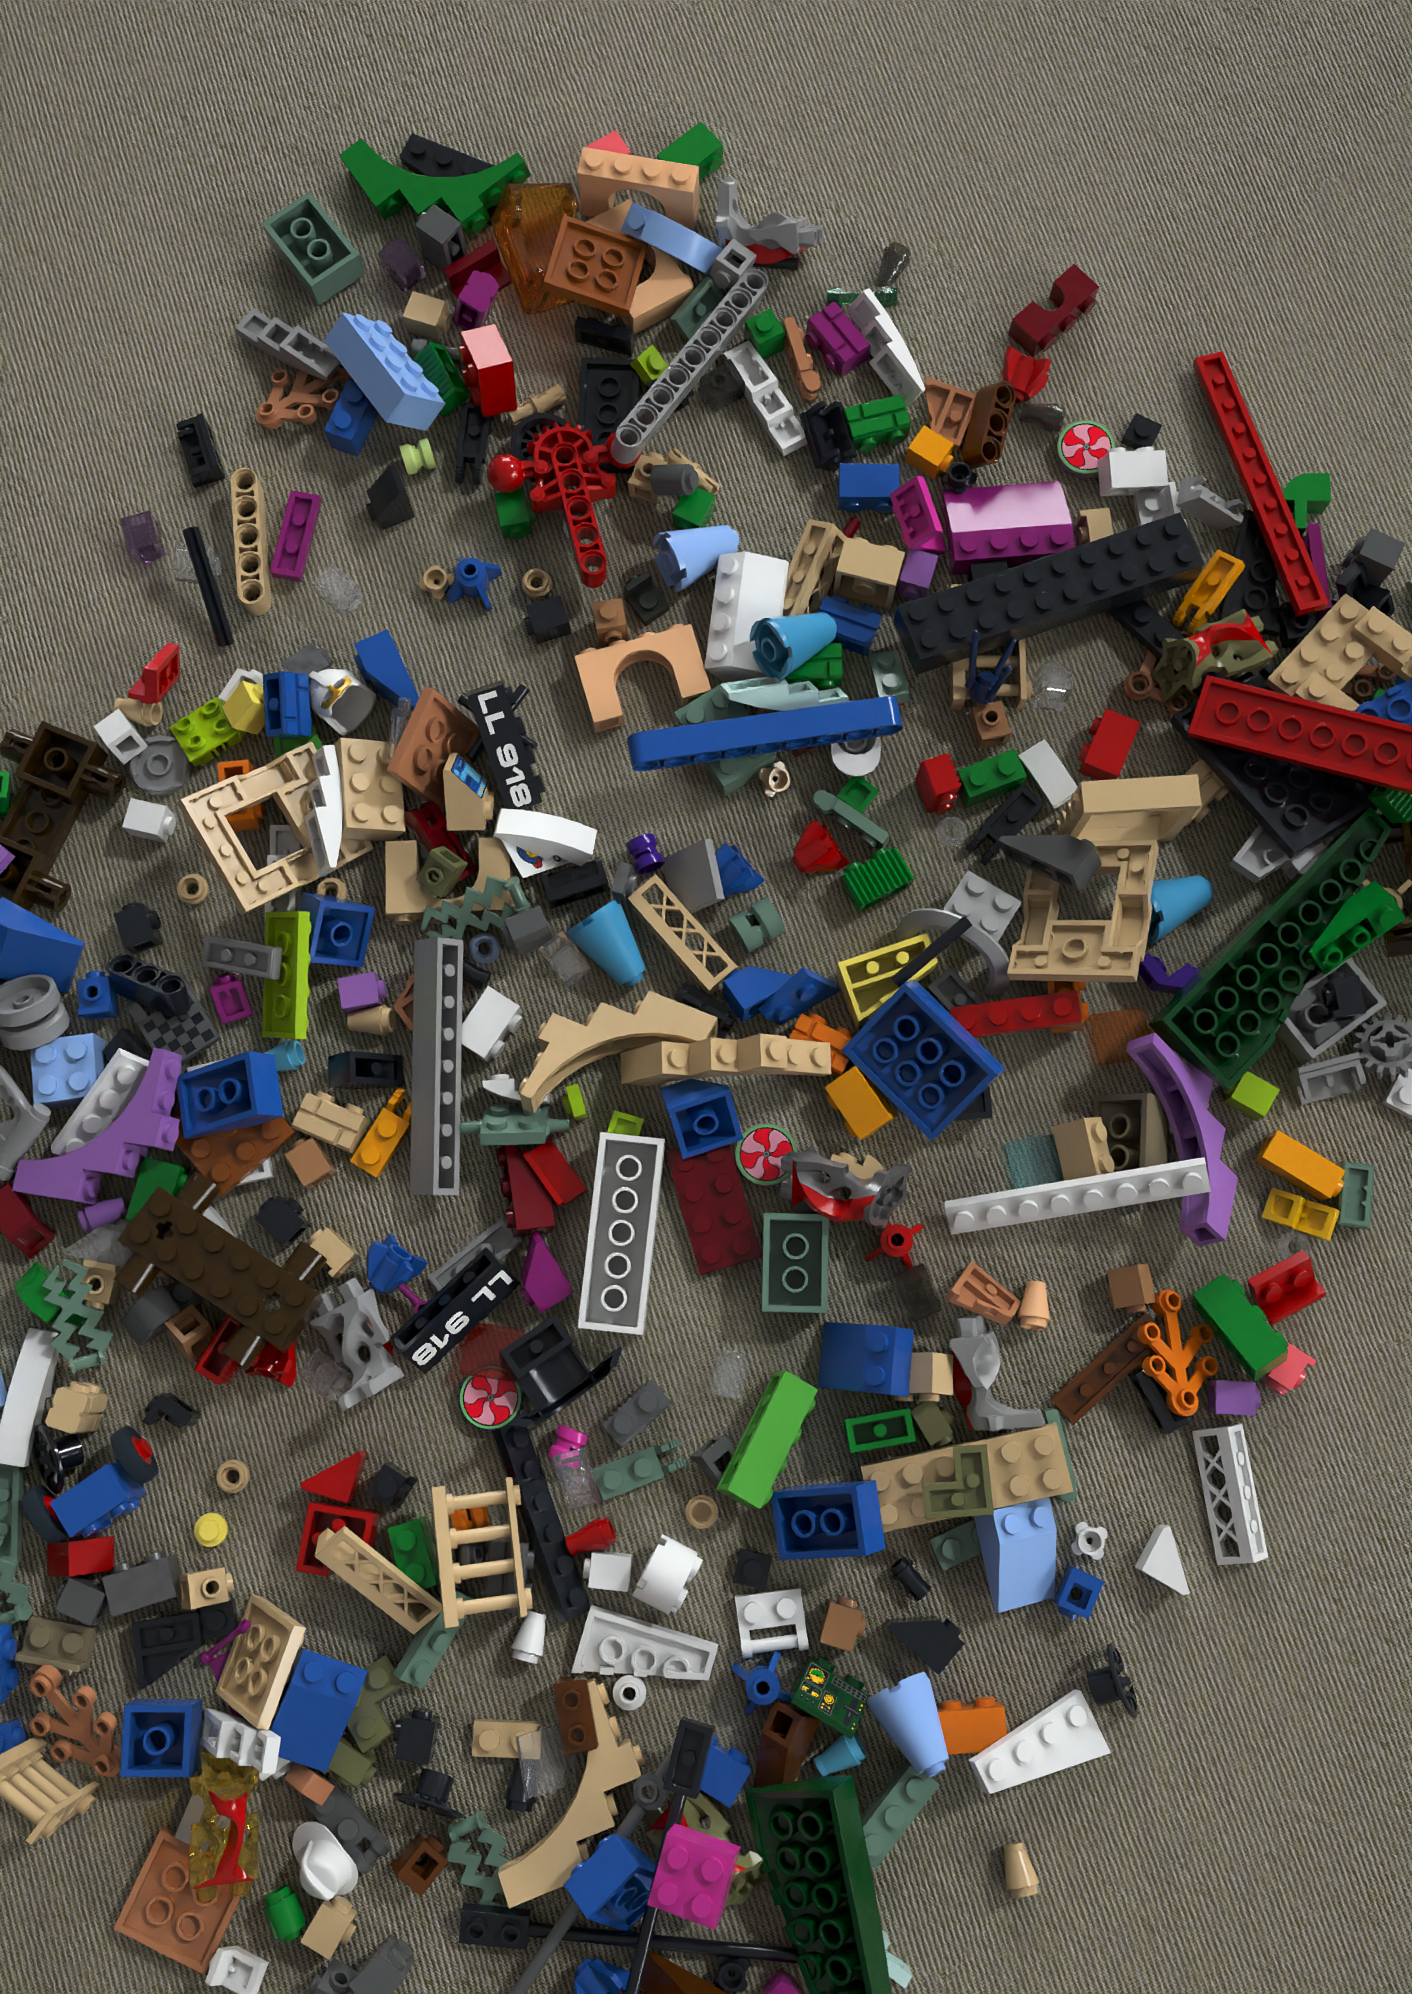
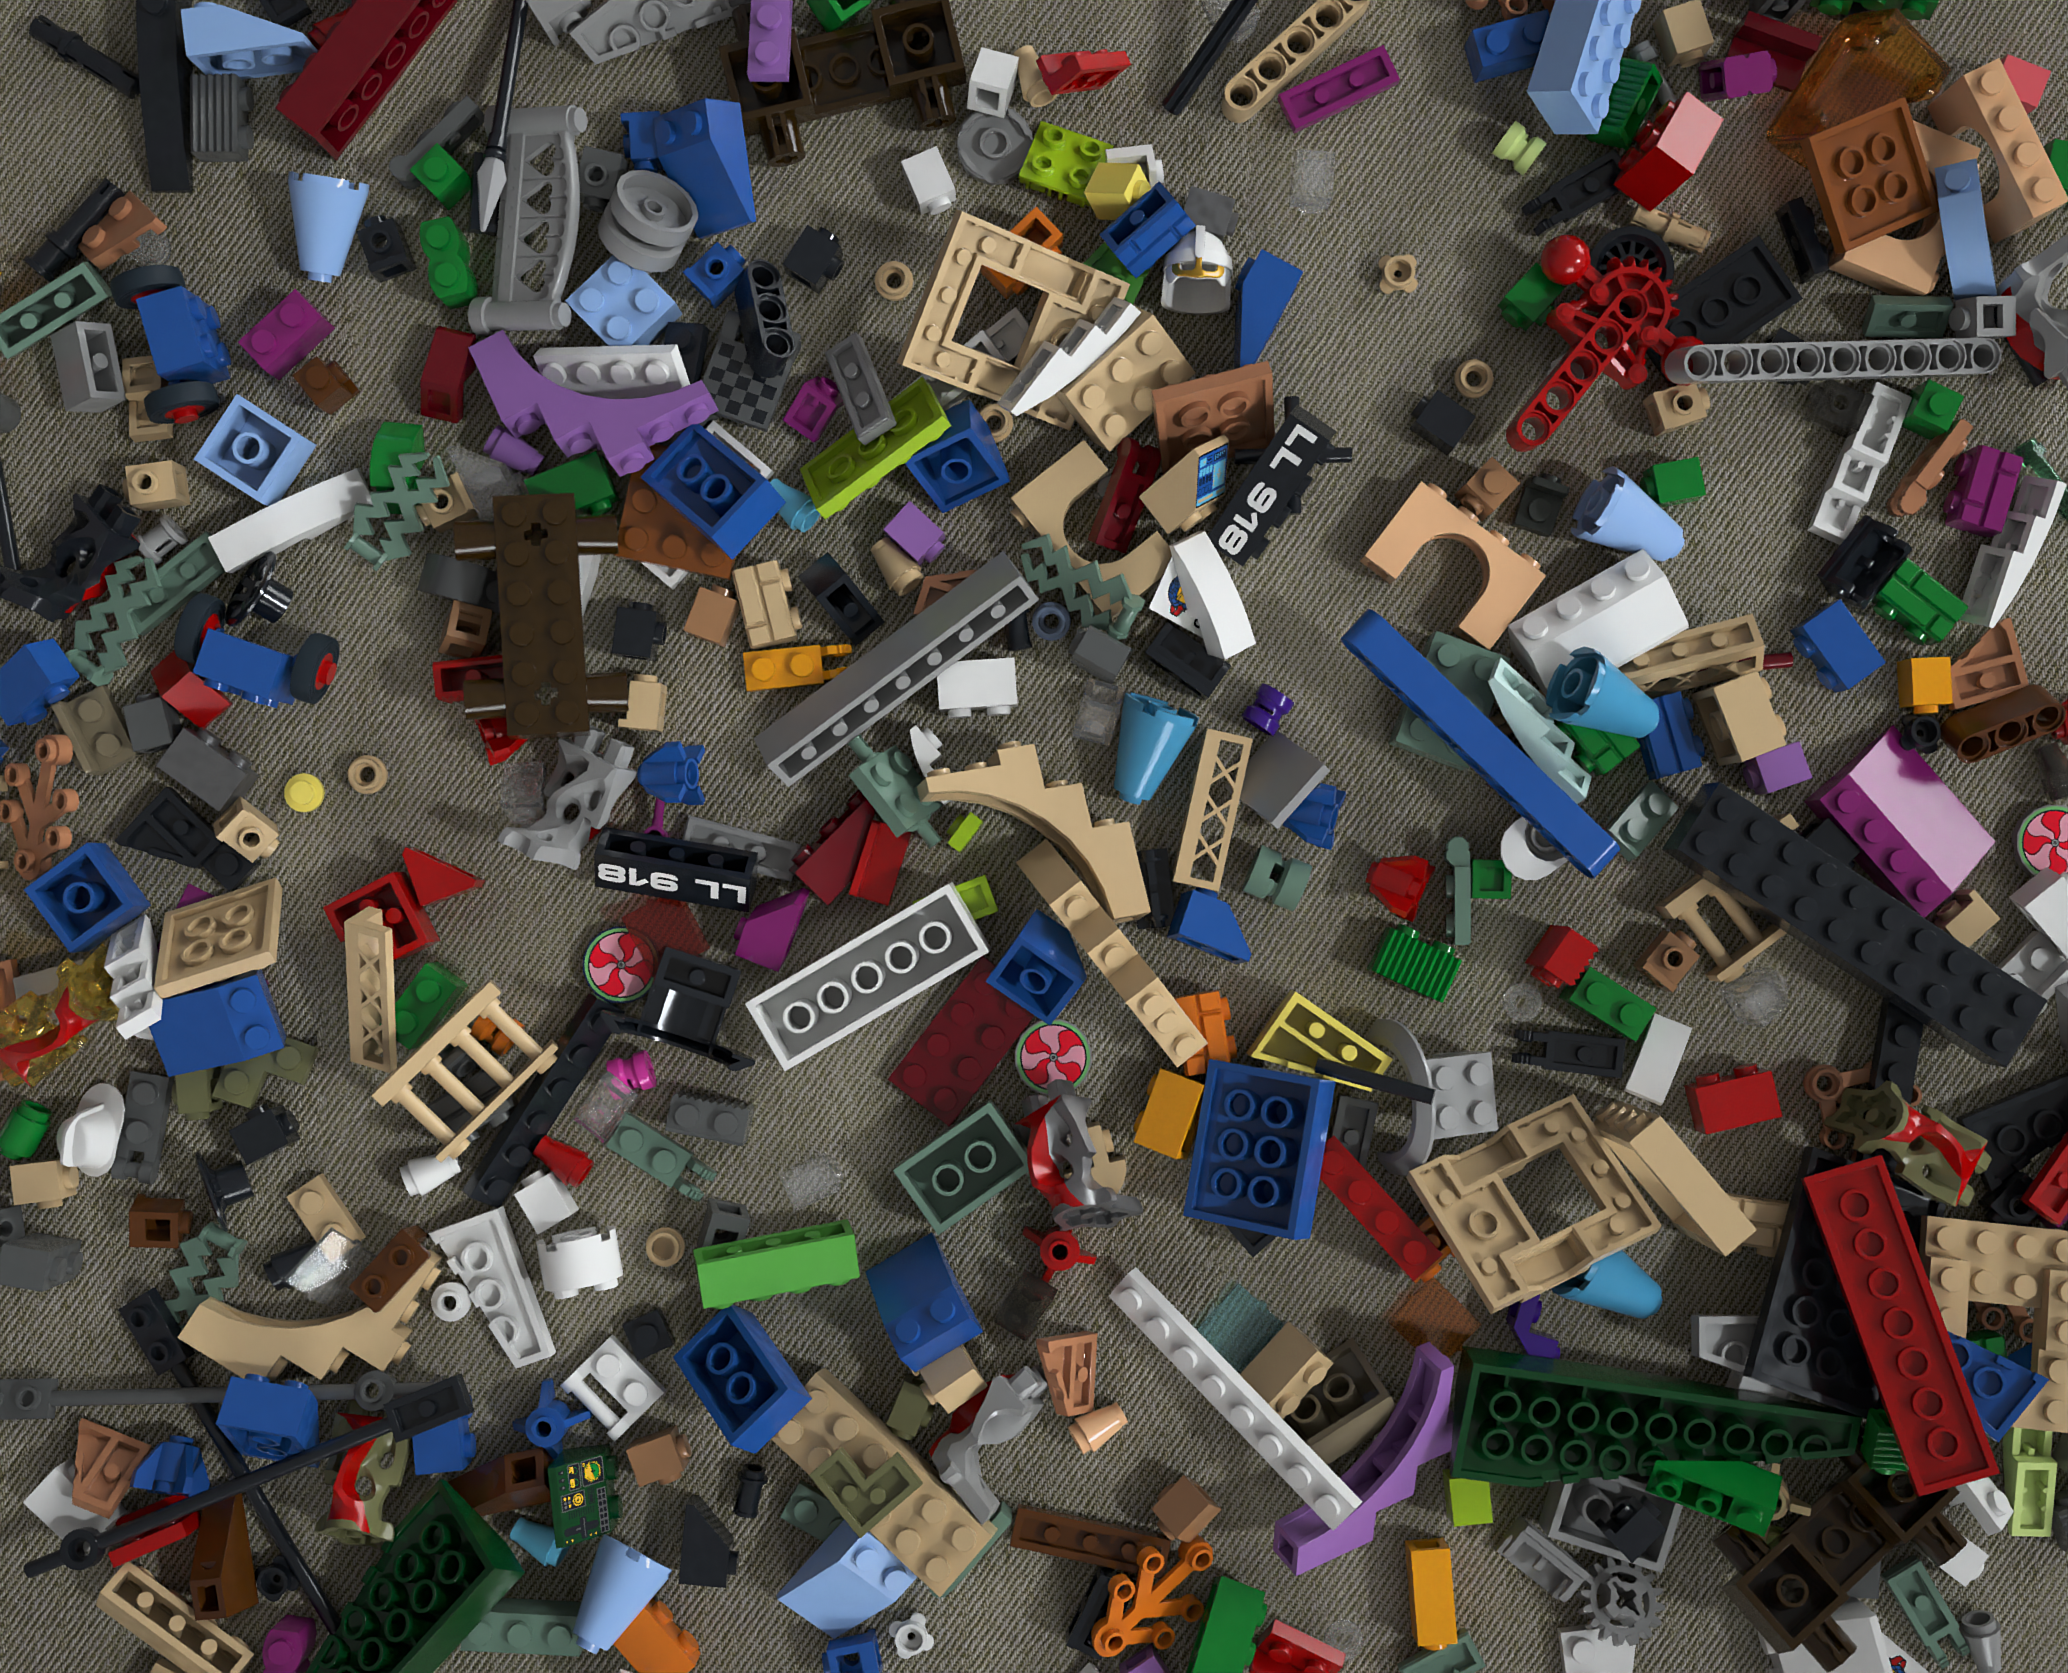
camera: 50 degrees right, 10 degrees up
tan brick [45,1381,109,1434] -> none
black bracket [143,1393,202,1428] -> none
magenta hinge [199,1619,251,1664] -> none
nougat piece [284,1763,335,1806] -> none
black slope [365,465,415,530] -> none
black brick [366,1462,418,1508] -> none
clear cylinder [387,697,413,759] -> none
sand green plate [393,1587,475,1689] -> none
olive brick [416,846,468,898] -> none
blue brick [446,557,502,612] -> none
flat silver plate [611,861,637,902] -> none
lime plate [630,344,668,386] -> none
dark pink brick [647,1823,741,1930] -> none
dark grey brick [650,464,699,496] -> none
tan pin [664,448,720,495] -> none
tan plate [758,761,790,797] -> none
blue wing [758,967,840,1025] -> none
green brick [842,1407,916,1453] -> none
dark pink bracket [889,476,947,554] -> none
dark blue plant [964,630,1017,704] -> none
dark grey slope [998,835,1102,893] -> none
light orange hinge [1172,549,1245,635] -> none
yellow slope [1261,1188,1340,1242] -> none

